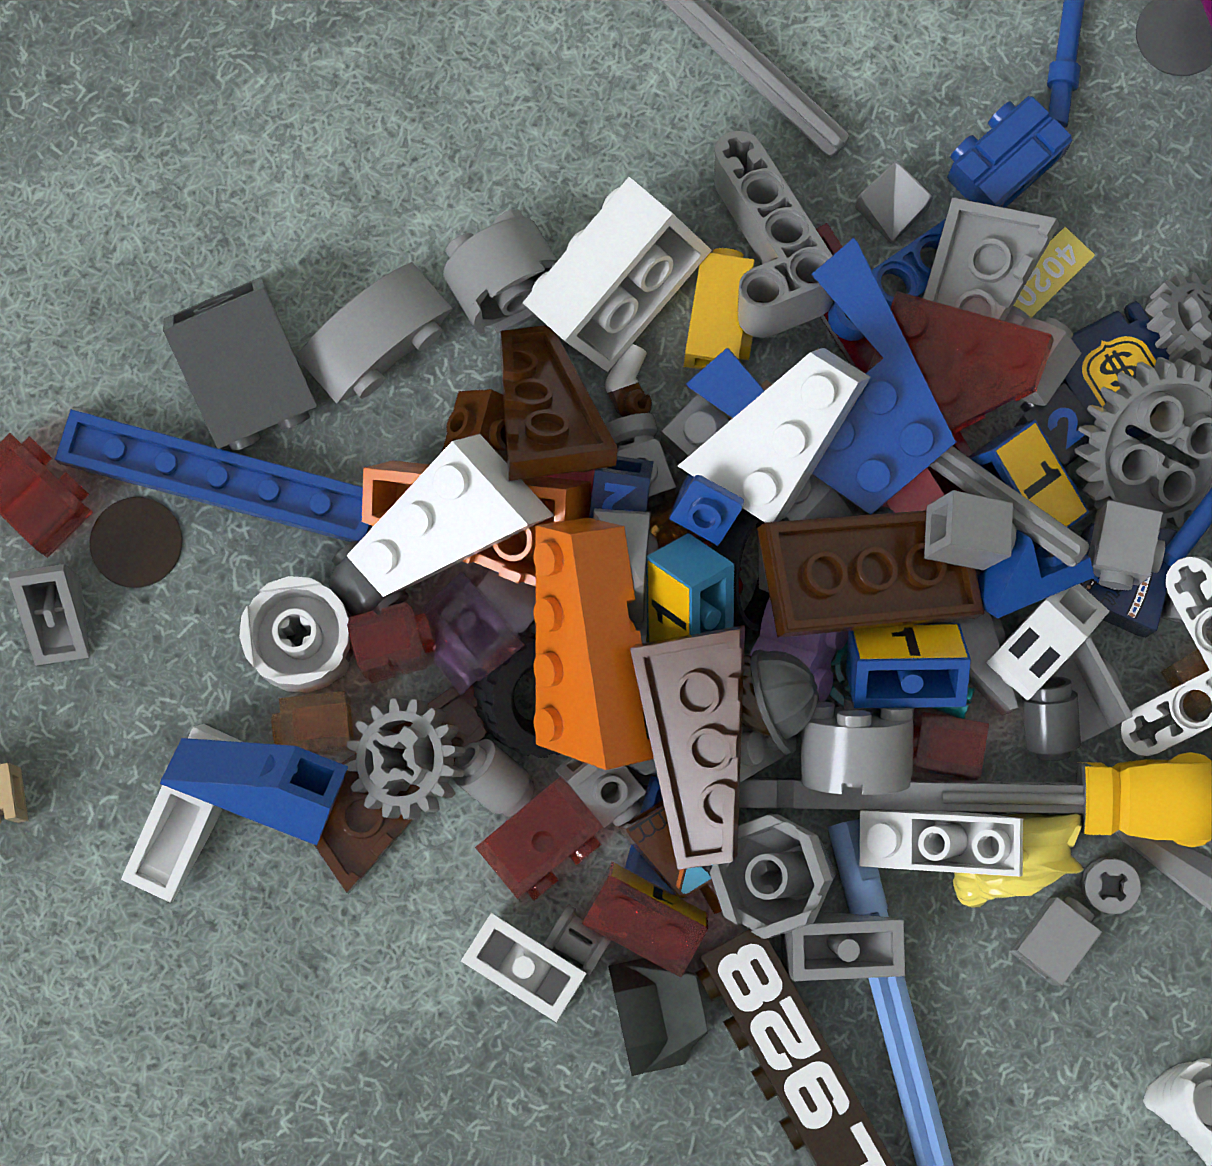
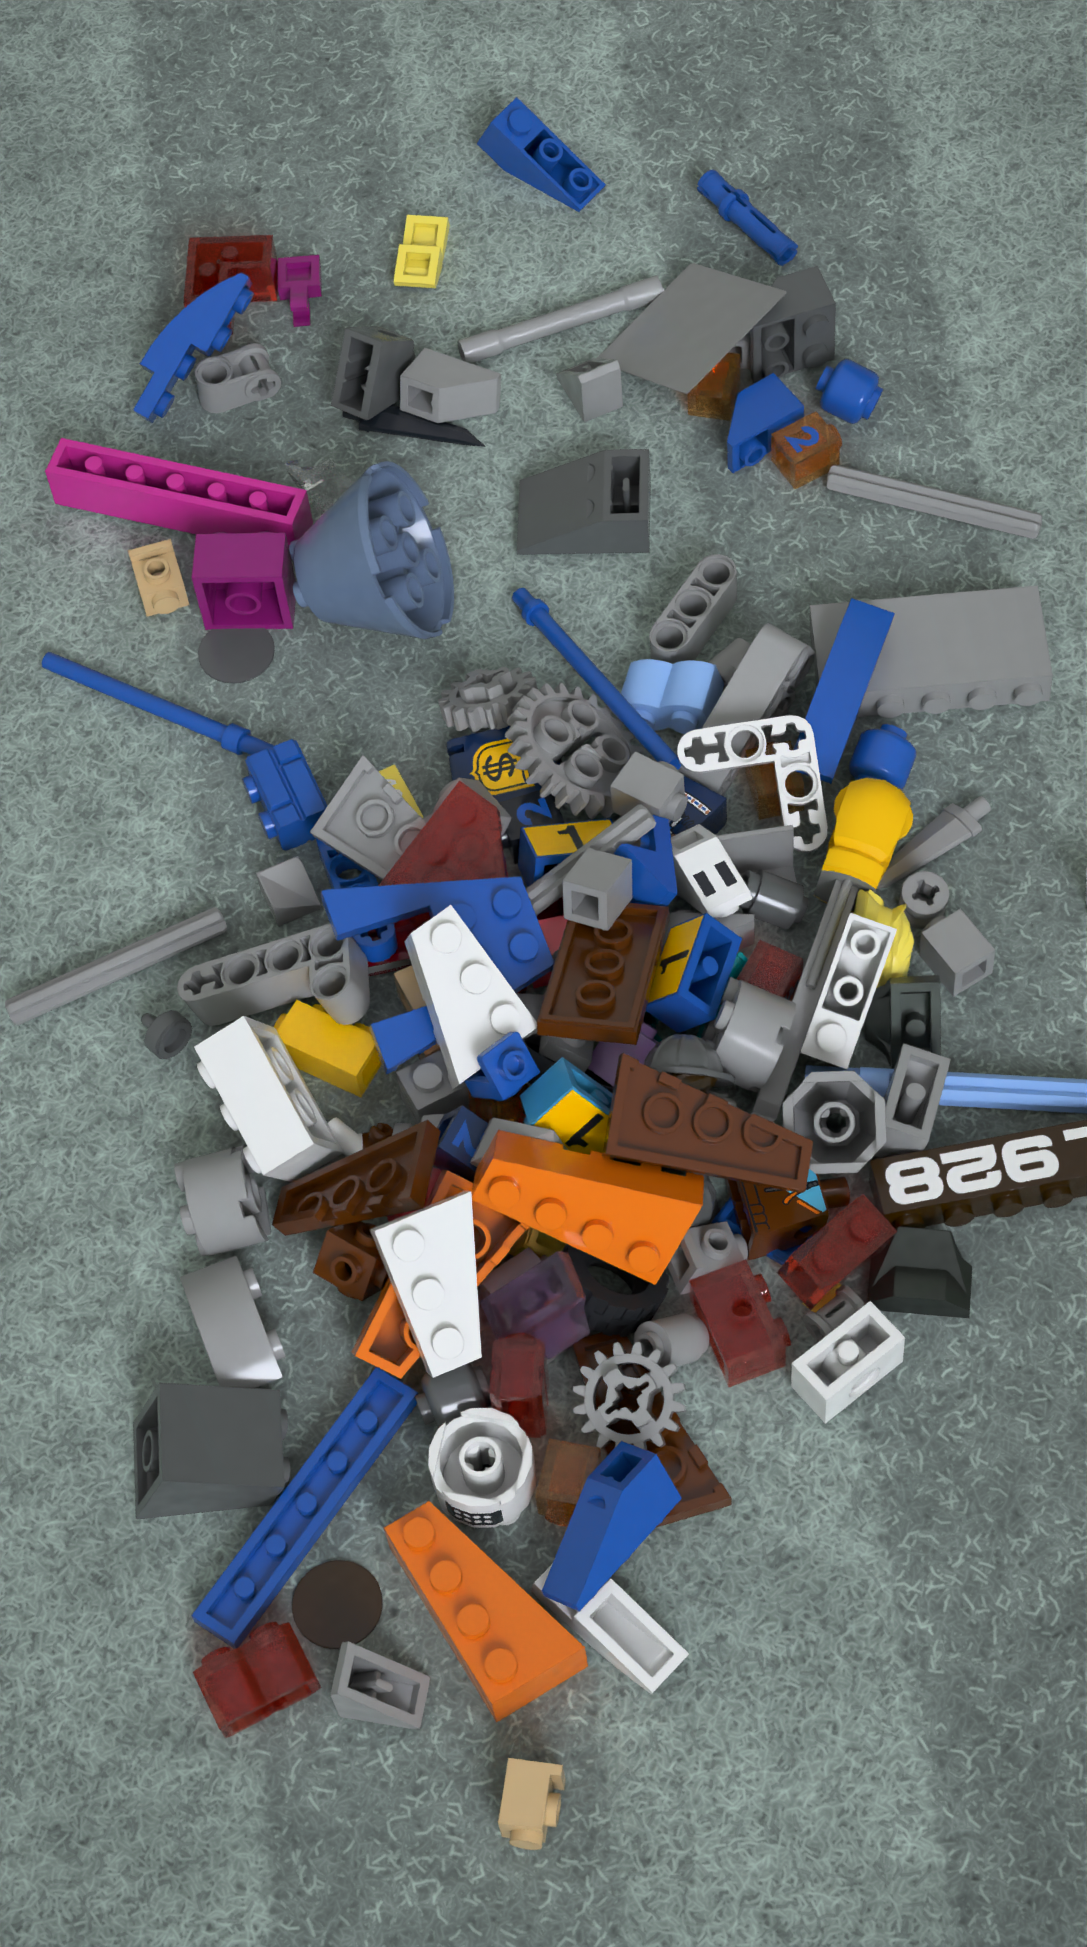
camera: 65 degrees left, 20 degrees down
none -> dark grey tile [141,1010,192,1059]
none -> orange wedge [384,1501,588,1722]
none -> pearl dark grey slope [865,975,941,1069]

